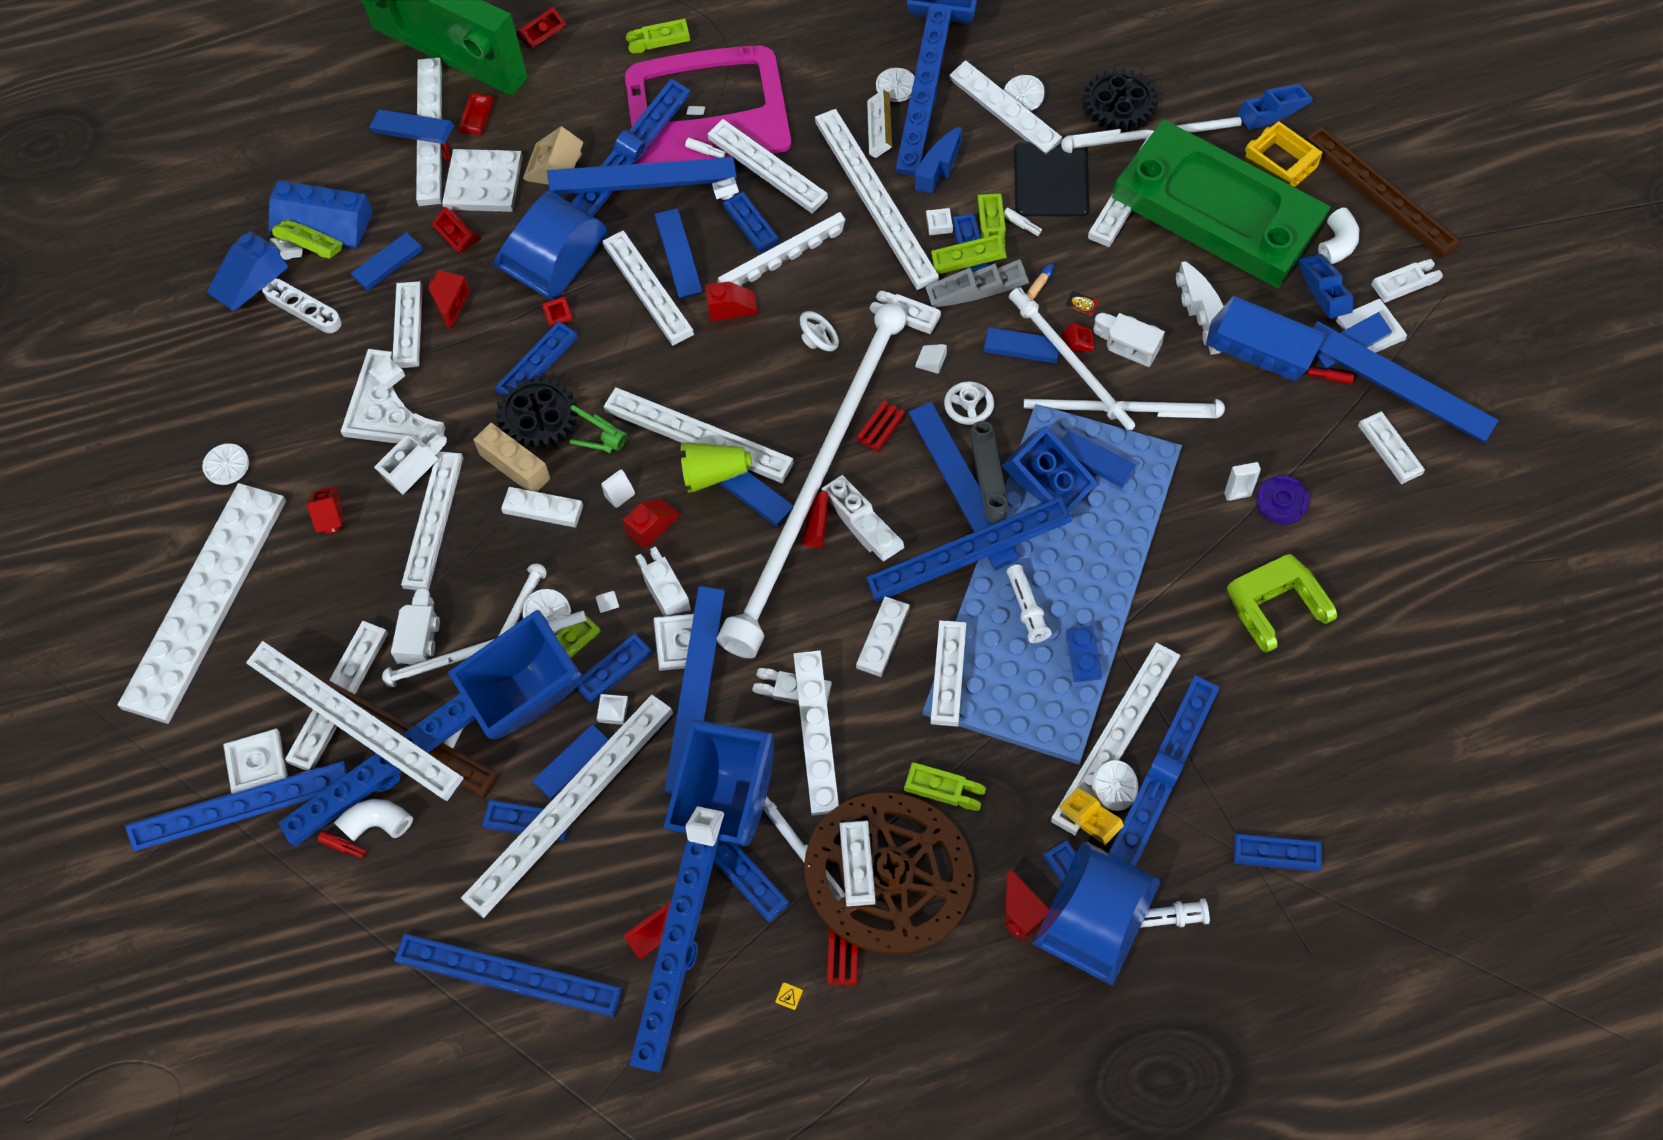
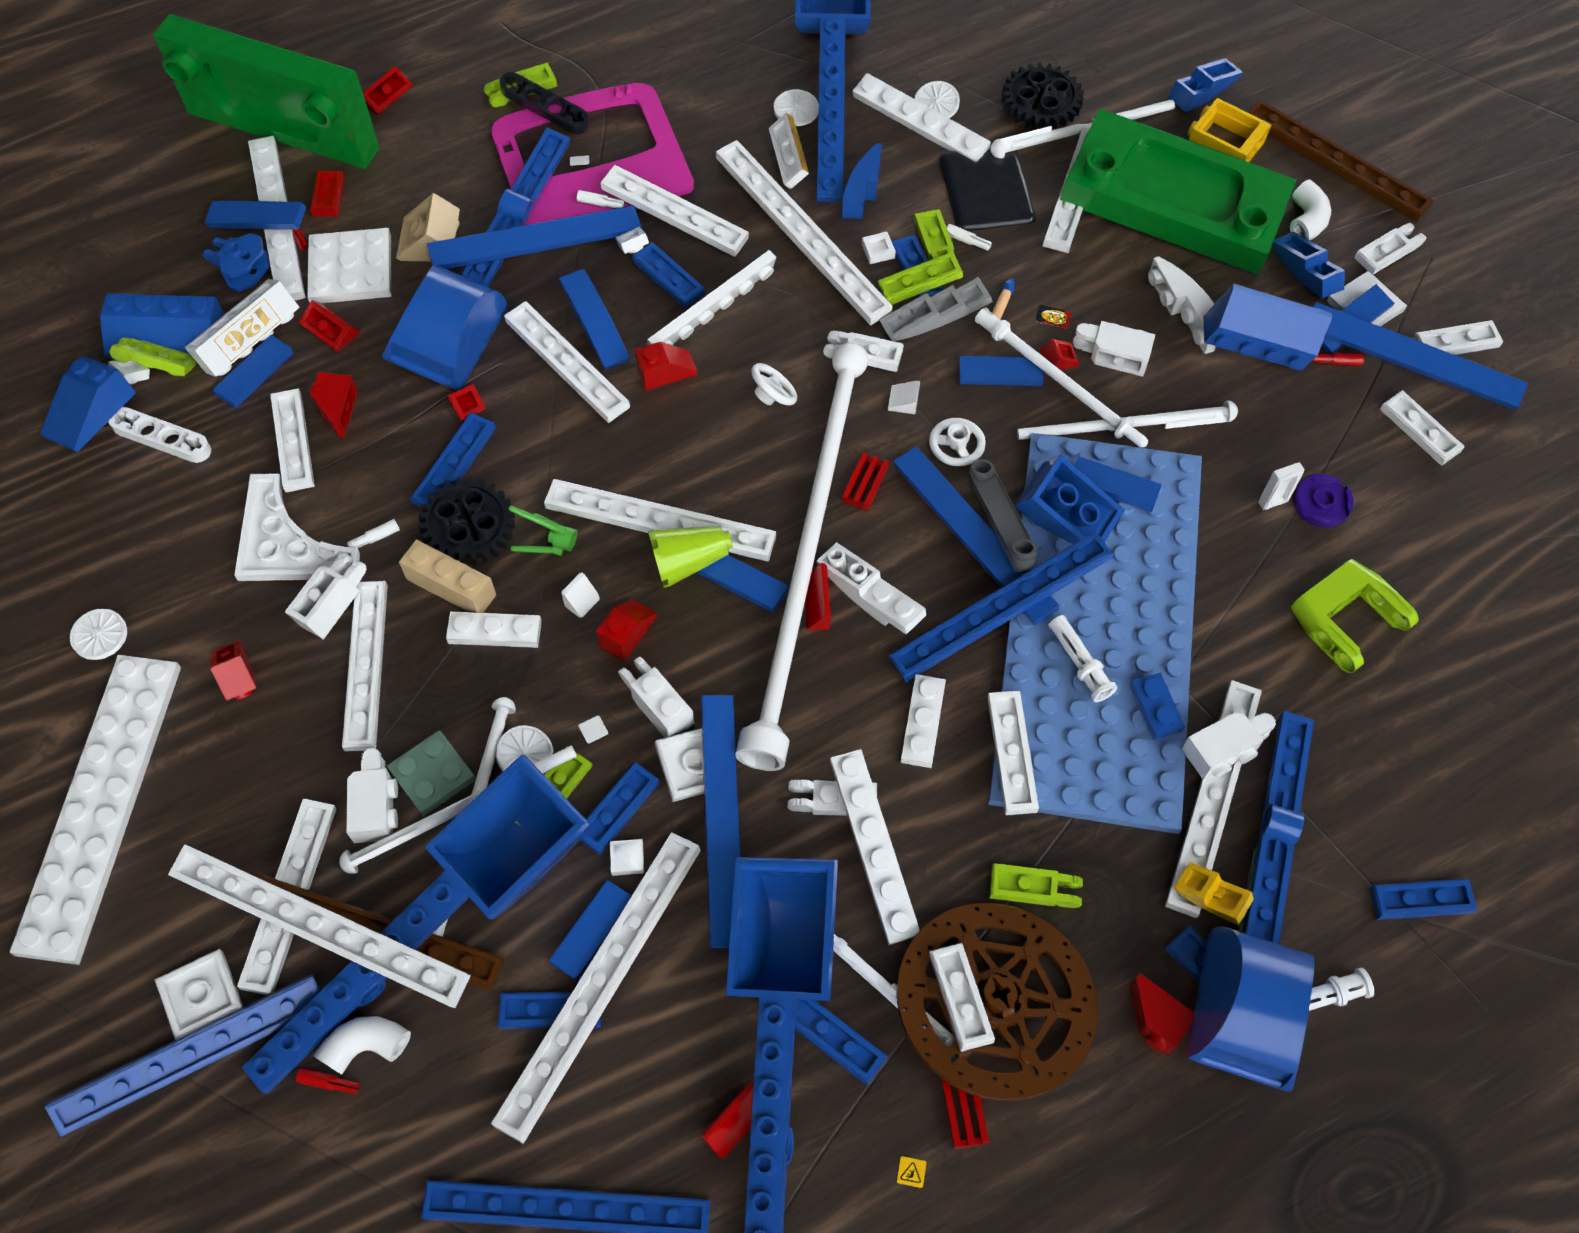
camera: 15 degrees left, 0 degrees up
white plate [369,356,405,391] -> none
white slope [686,806,724,846] -> none
white wheel [1092,760,1138,811] -> none
none -> white brick [185,279,300,377]
none -> blue hinge [202,233,270,292]
none -> white piece [347,519,400,548]
none -> sand green plate [387,730,476,817]
none -> black beam [500,72,589,134]
none -> white hinge [1182,712,1276,780]
none -> white tile [1412,320,1503,355]

